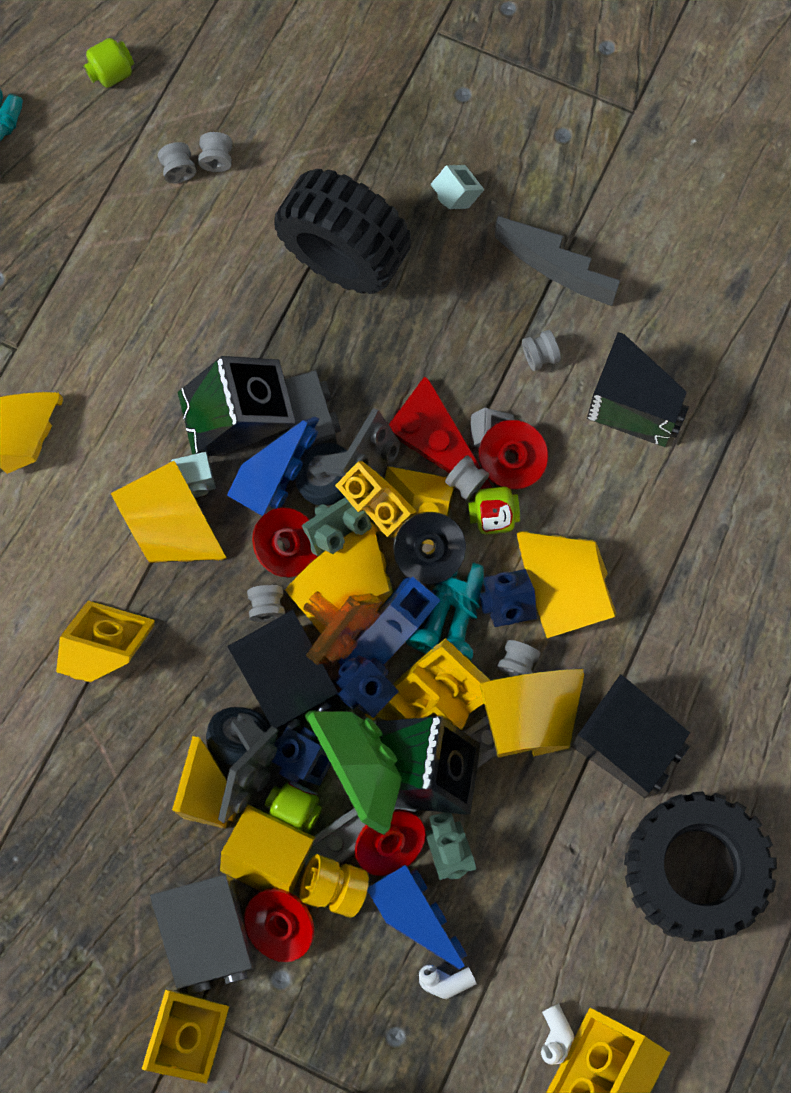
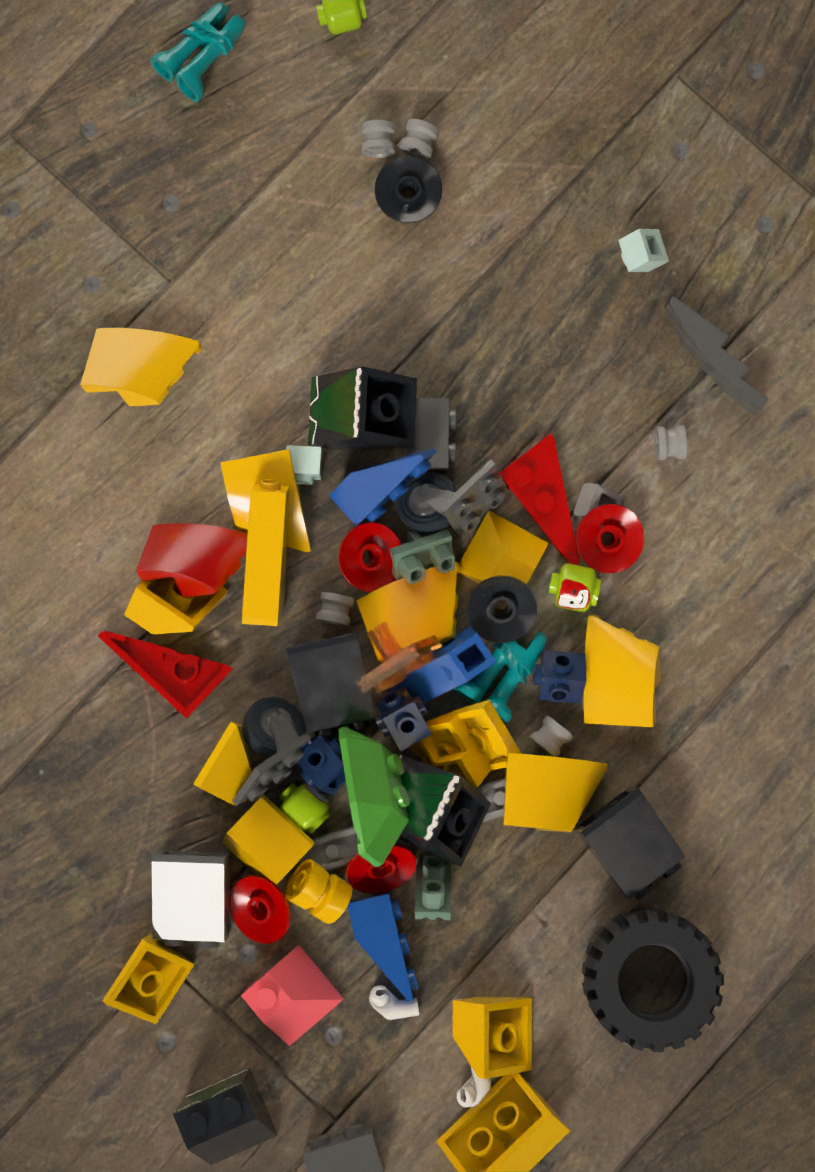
camera: 15 degrees right, 10 degrees up
black tyre [274,169,411,294] -> none
yellow slope [335,461,416,537] -> none
light grey wheel [445,455,489,501] -> none
black slope [587,332,689,447] -> none
none -> red wing [98,630,234,719]
none -> red slope [136,523,248,598]
none -> coral slope [241,944,344,1046]
none -> yellow slope [242,479,289,626]
none -> black dish [375,156,442,223]
none -> yellow slope [452,997,532,1079]

